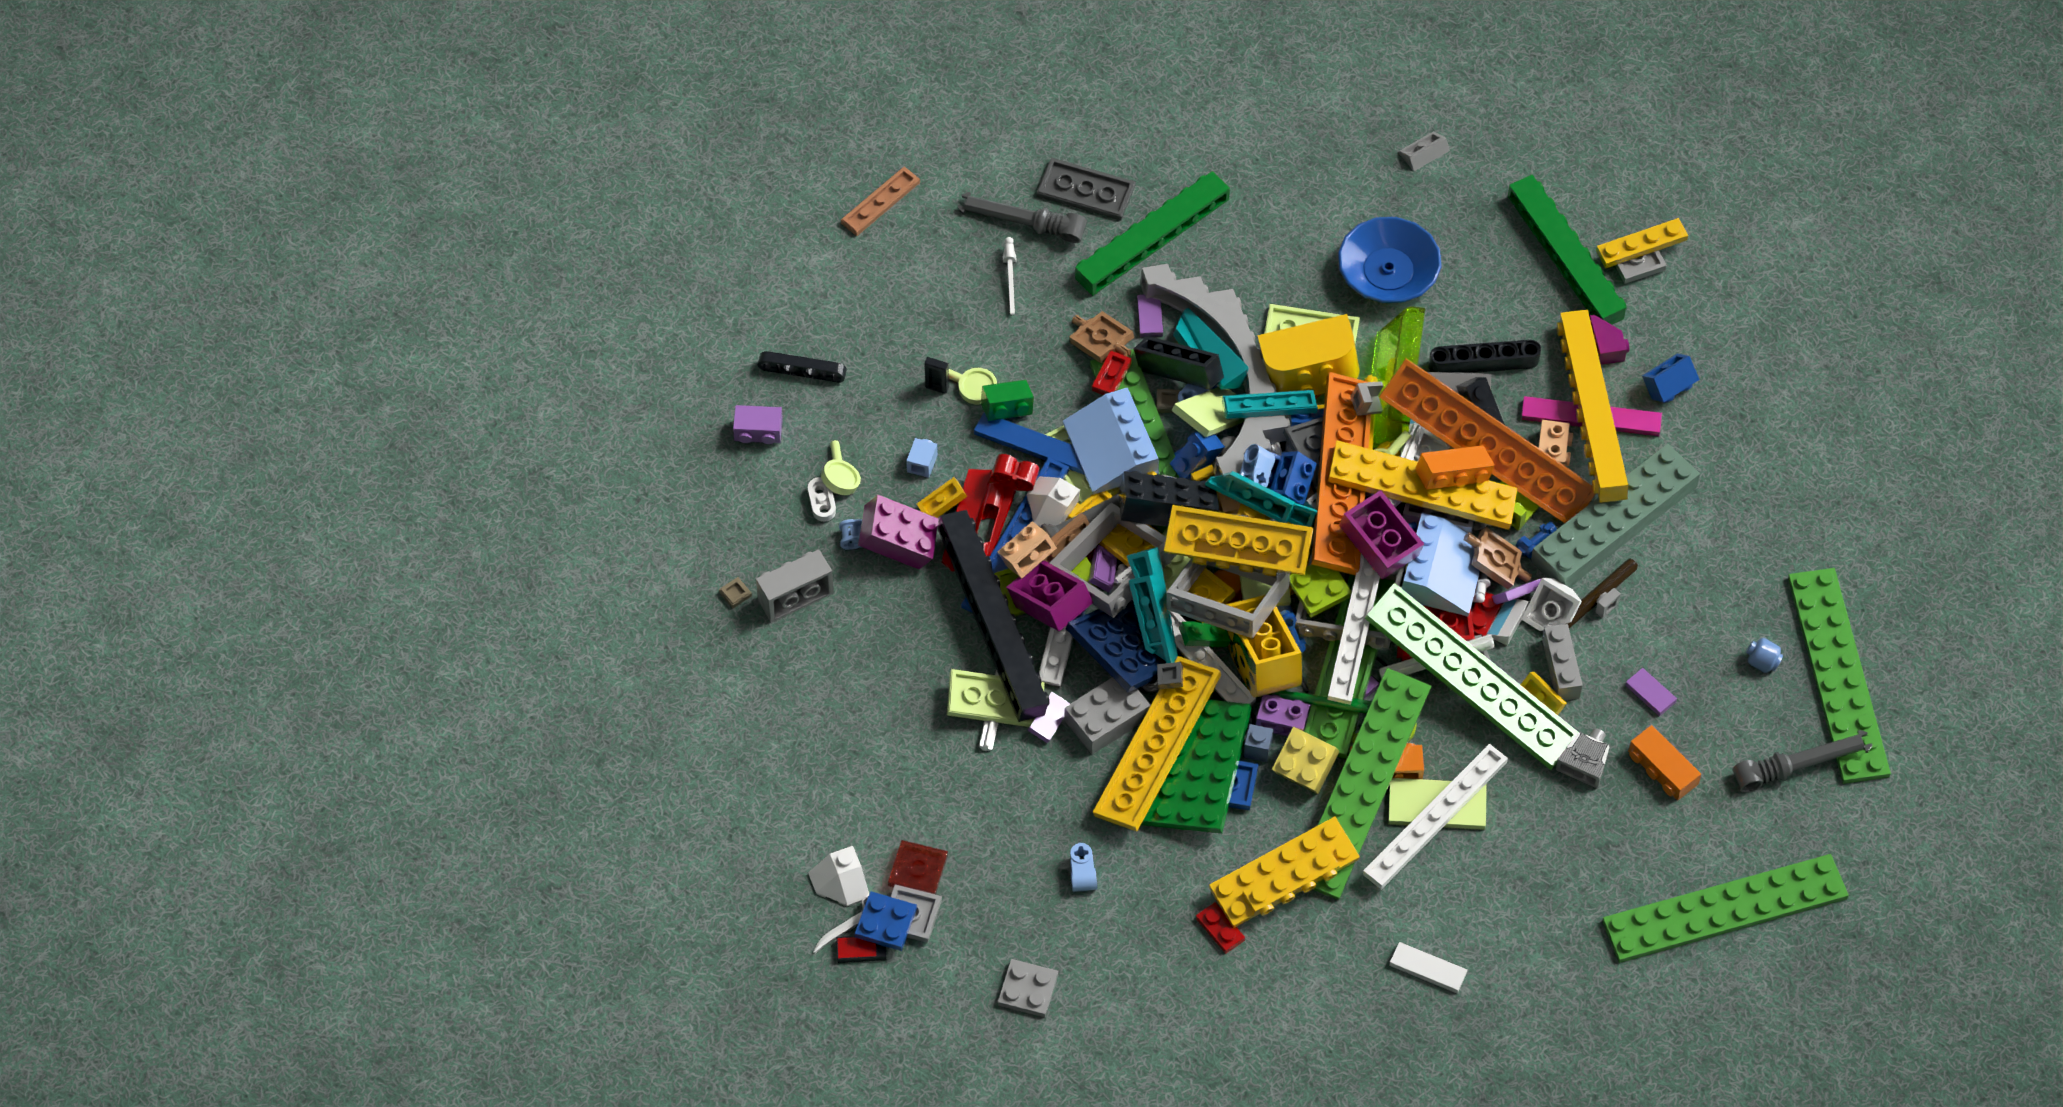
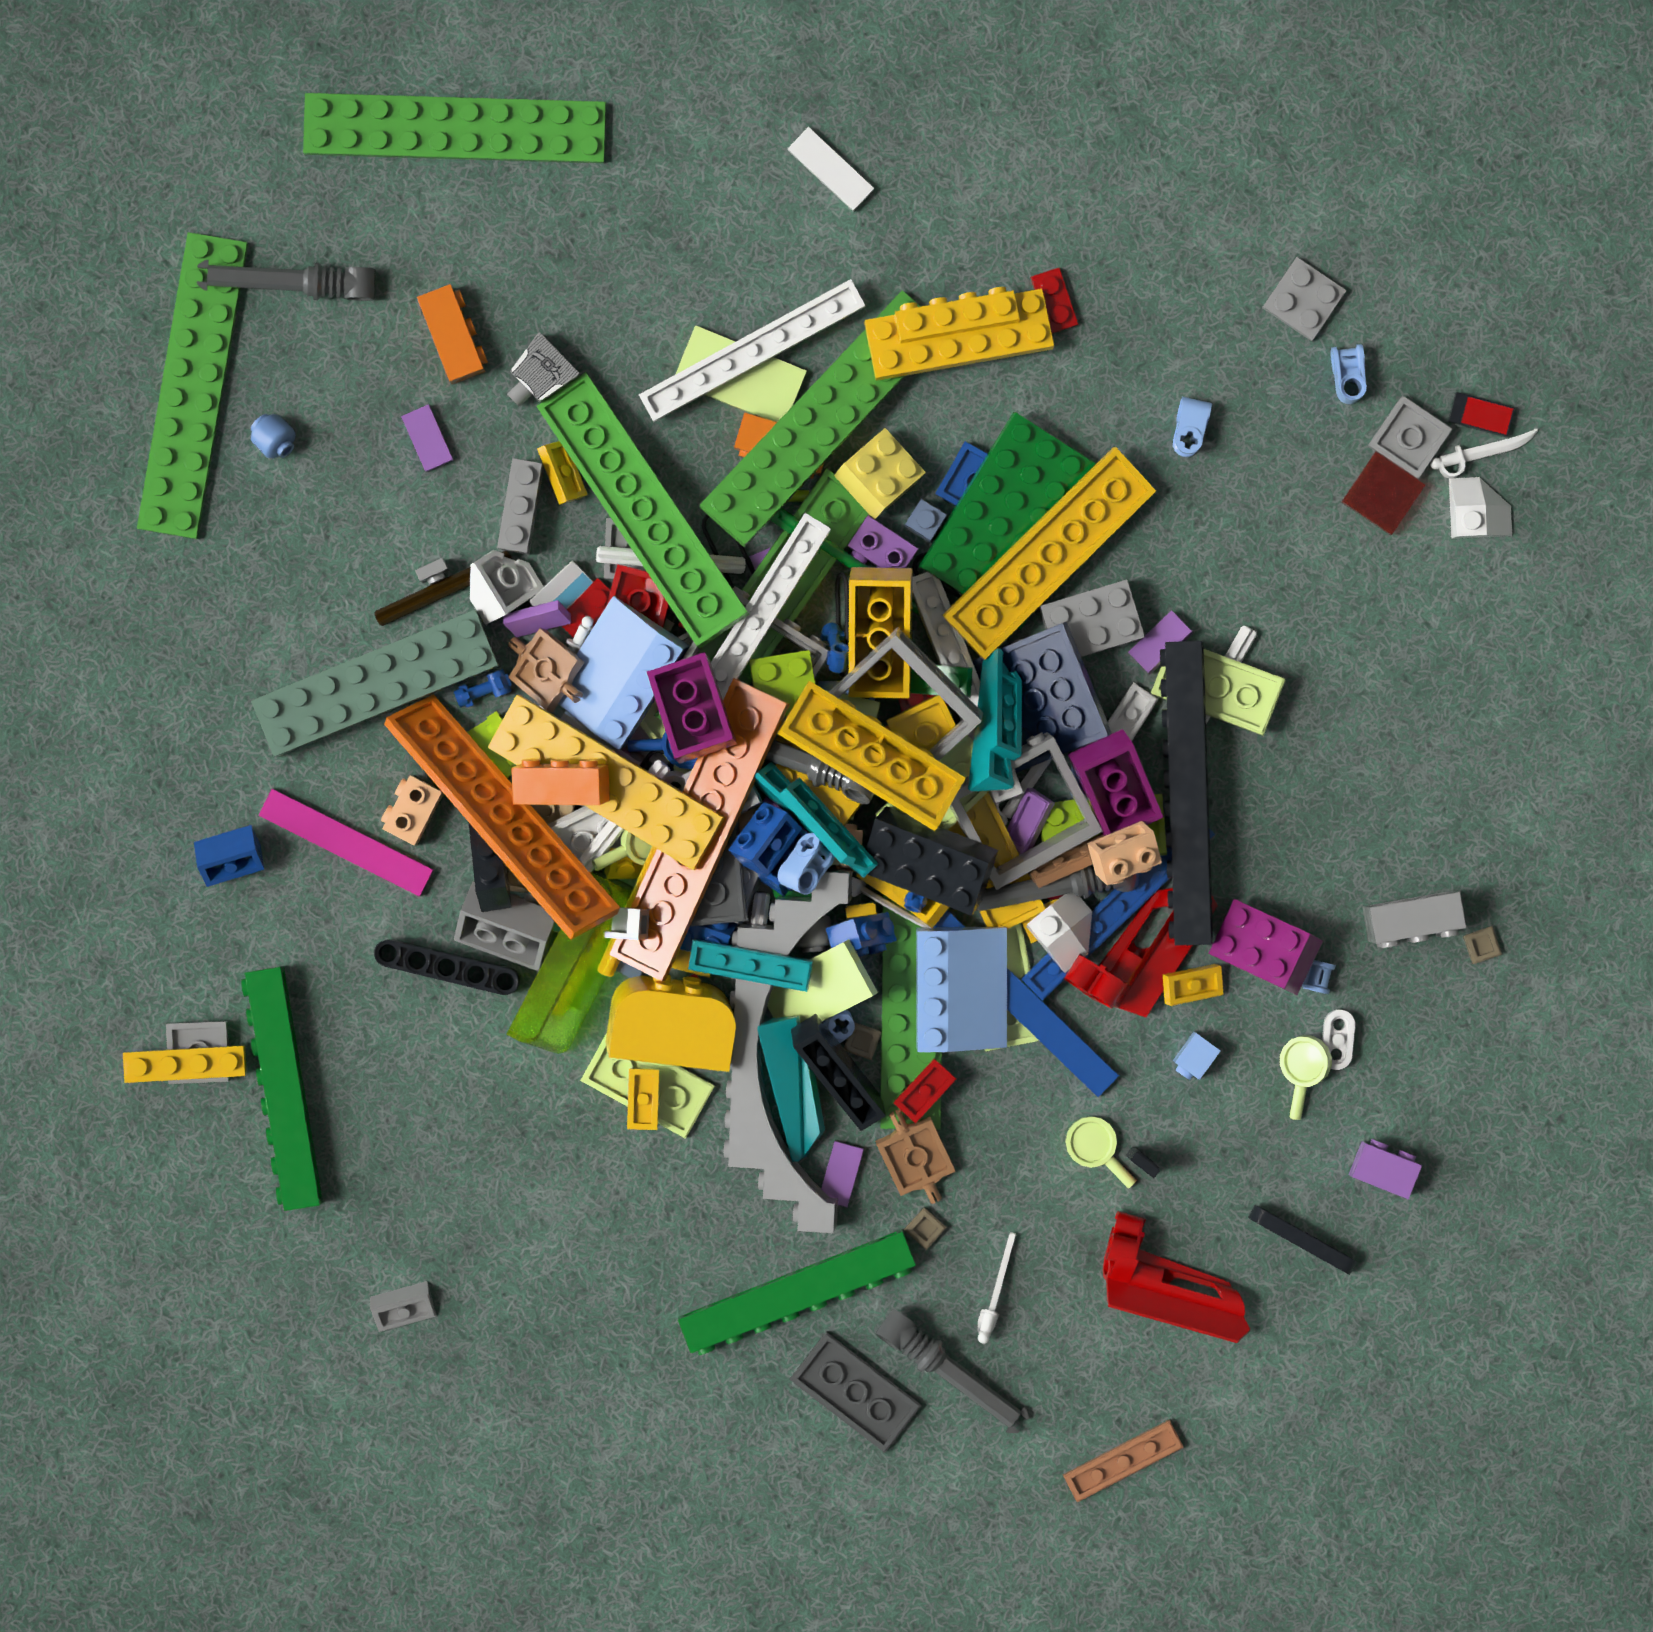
camera: 160 degrees left, 30 degrees up
blue plate [855,891,917,951] -> none
green brick [981,380,1034,421] -> none
dark grey plate [1157,662,1183,690] -> none
blue dish [1338,217,1442,303] -> none
yellow brick [1557,310,1628,503] -> none
magenta slope [1590,315,1630,365] -> none
none -> yellow plate [627,1068,660,1130]
none -> dark tan tile [904,1207,947,1250]
none -> red panel [1103,1211,1250,1343]
none -> light blue piece [1331,344,1367,404]

